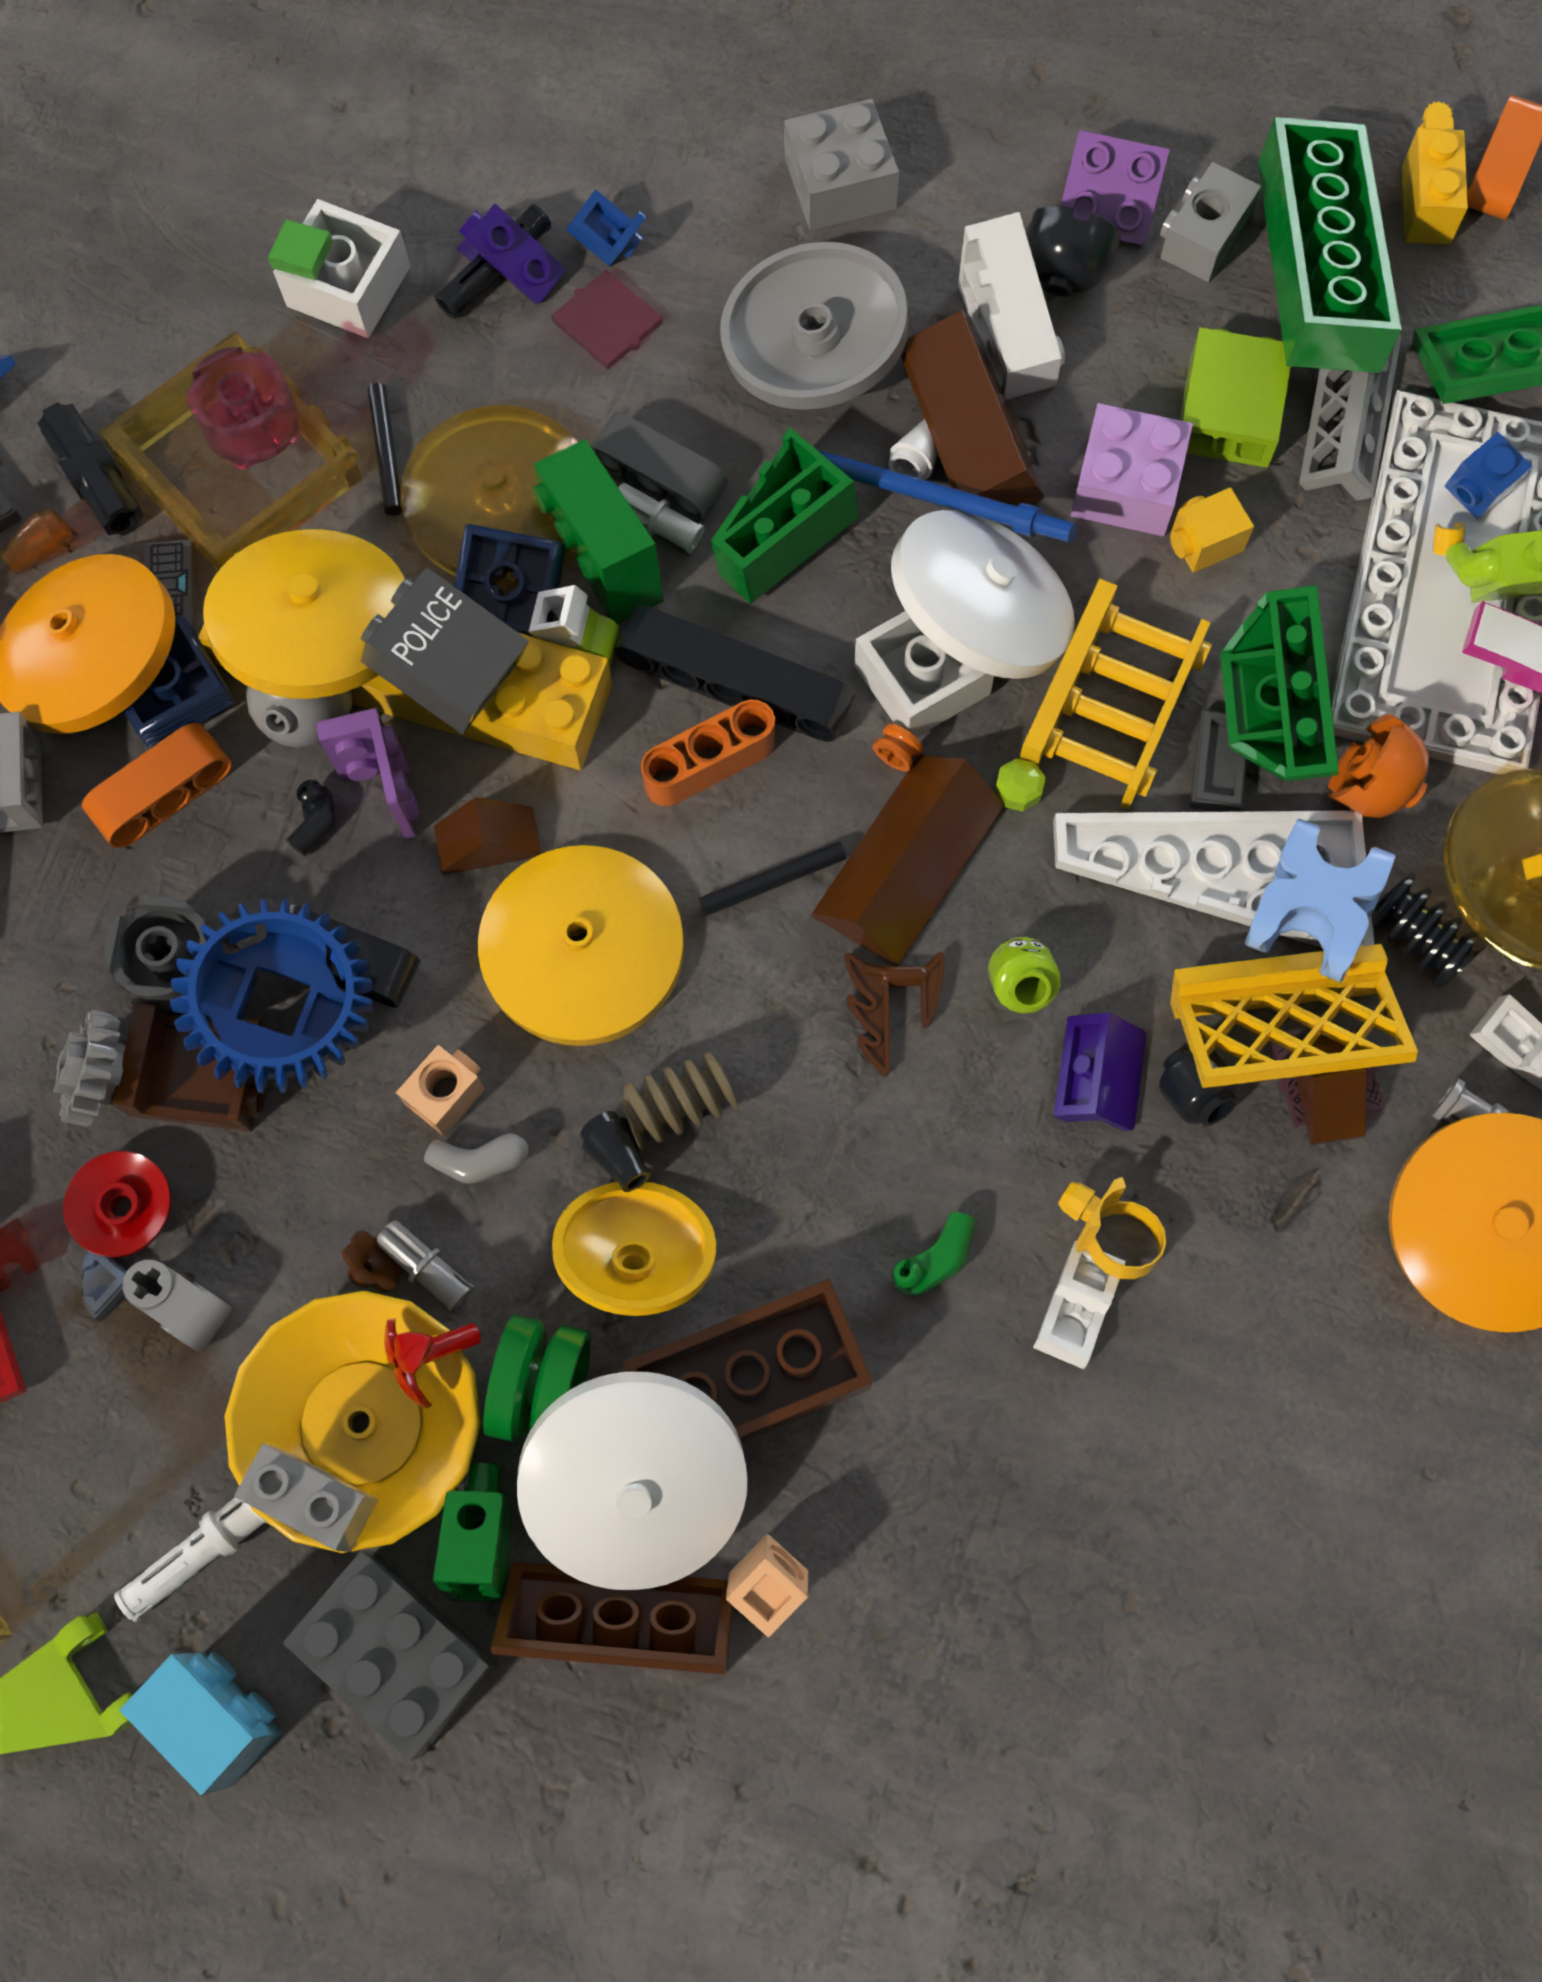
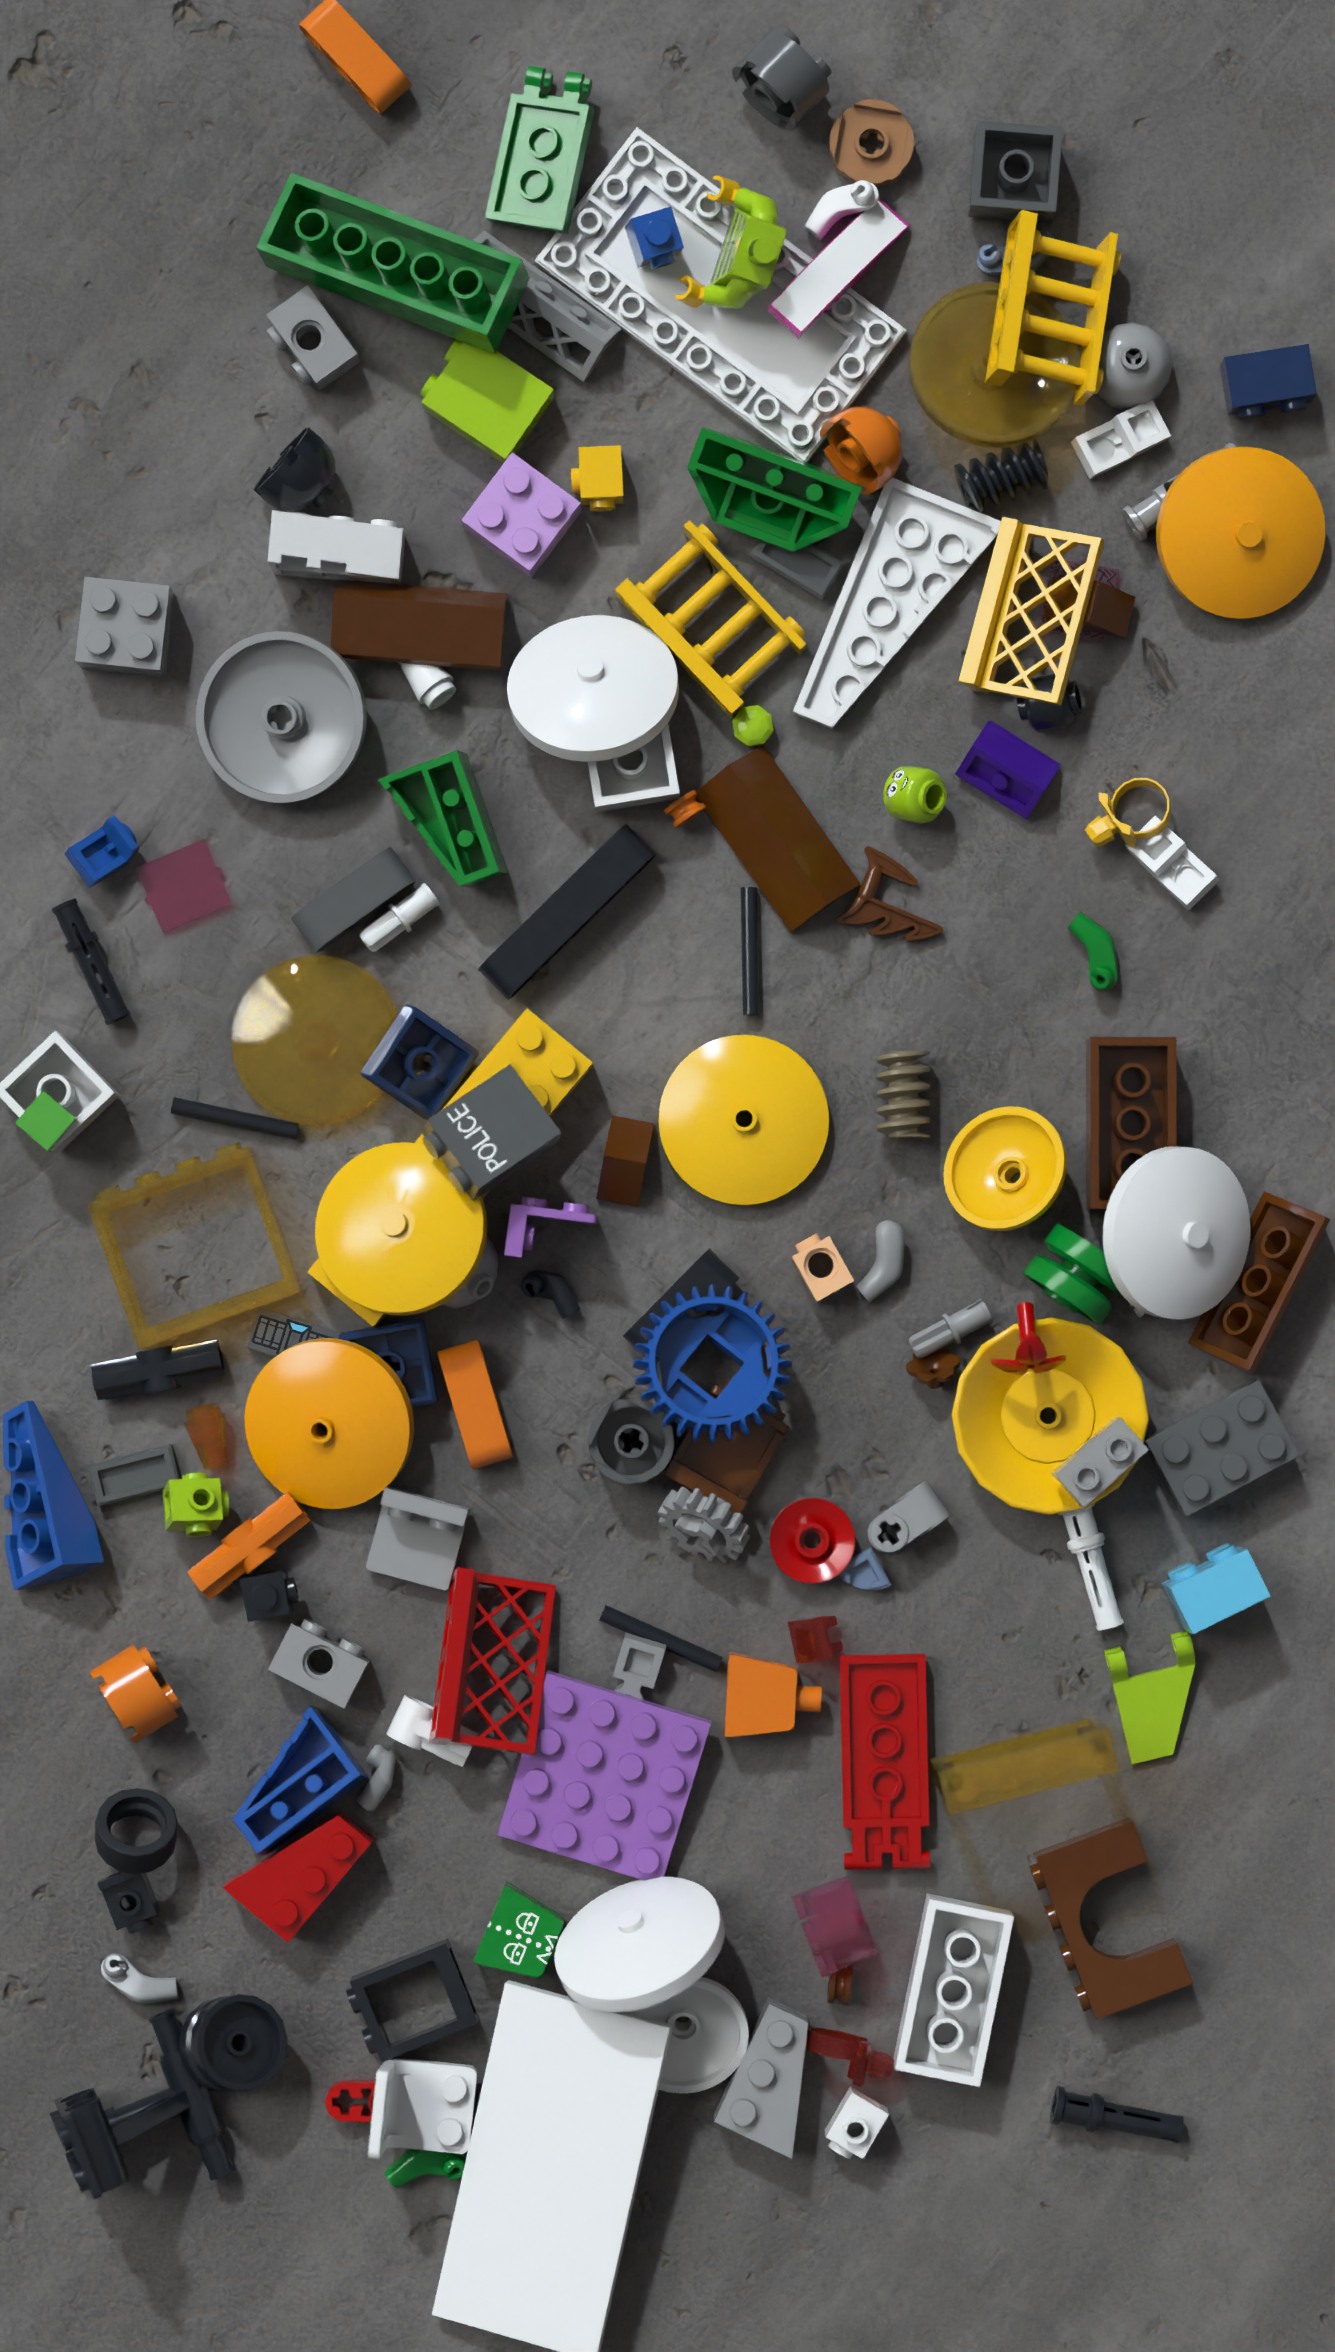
camera: 70 degrees left, 15 degrees up
clear pink brick [186,347,300,469] -> none
green torso [433,1463,512,1604] -> none
dark purple bracket [456,203,565,304] -> none
white leg [528,585,619,666] -> none
green wedge [532,439,664,624] -> none
black cone [580,1111,651,1192] -> none
orange beam [641,700,776,806] -> none
light nougat brick [726,1533,808,1638] -> none
blue bar [818,450,1077,543] -> none
medium lavender bracket [1061,130,1170,246] -> none
light blue piece [1245,819,1396,983] -> none
yellow hinge [1402,101,1468,245] -> none

